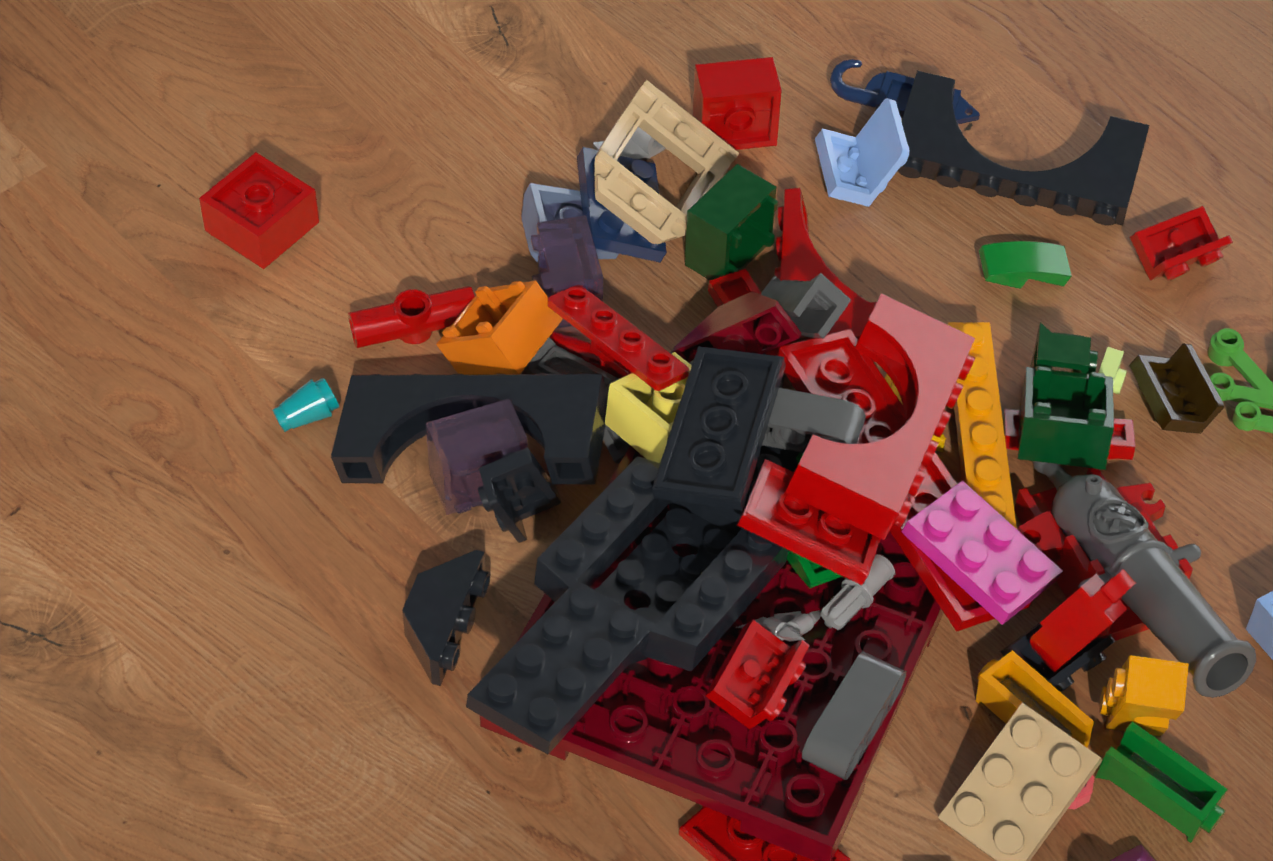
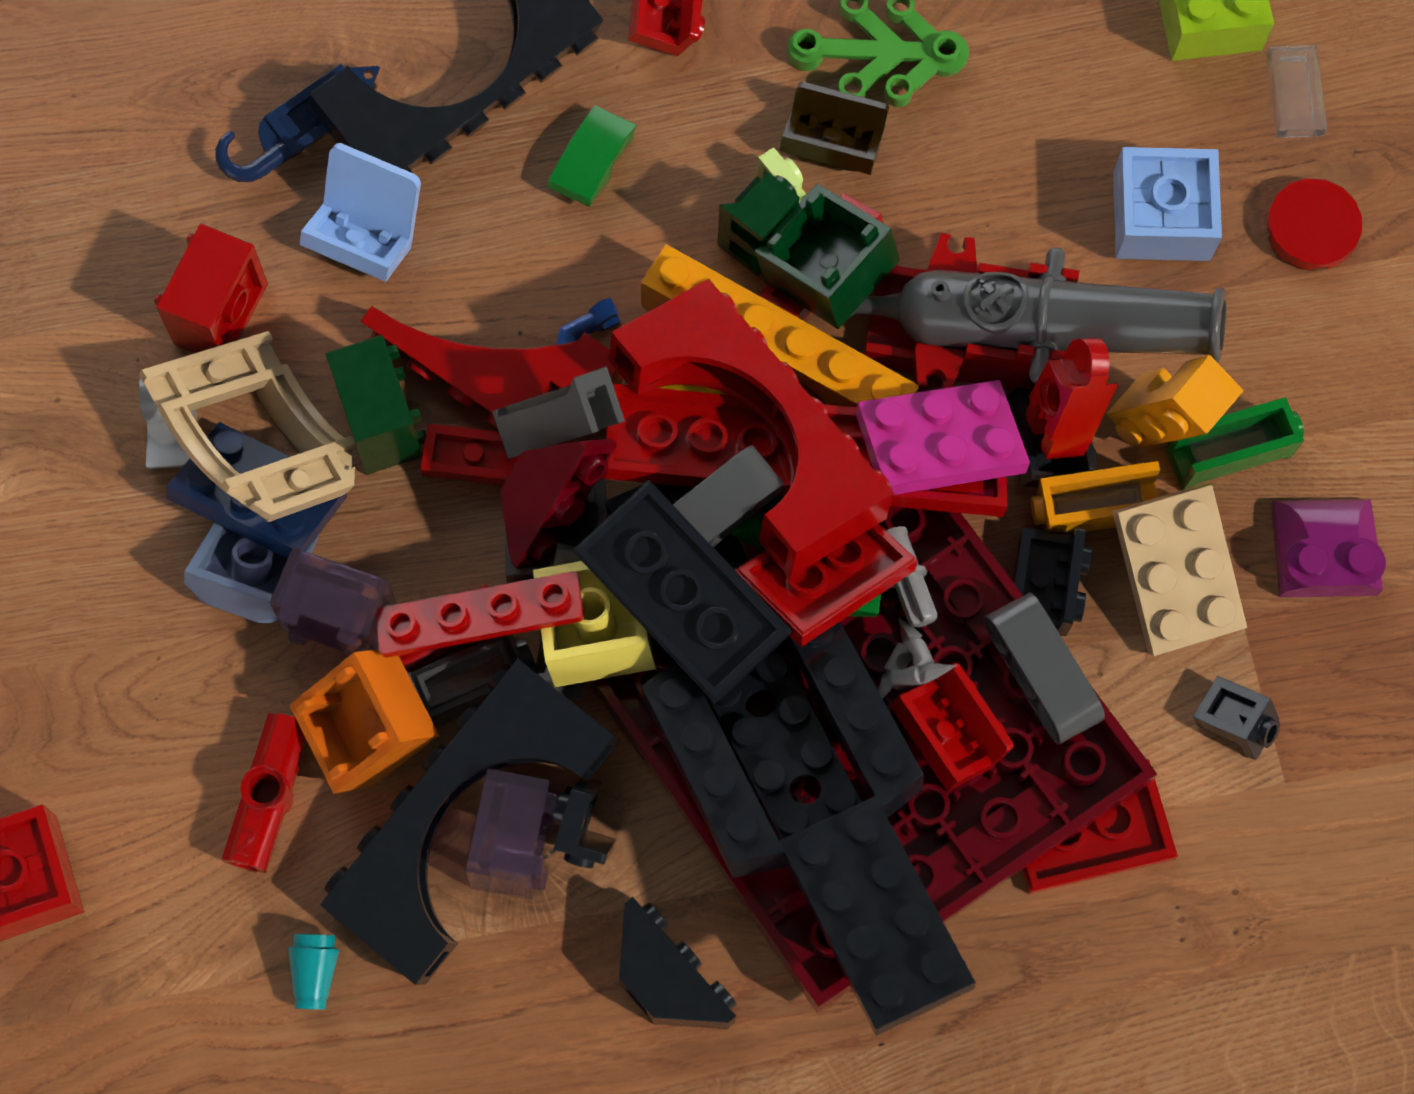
camera: 60 degrees left, 20 degrees up
none -> black bracket [1013,527,1092,636]

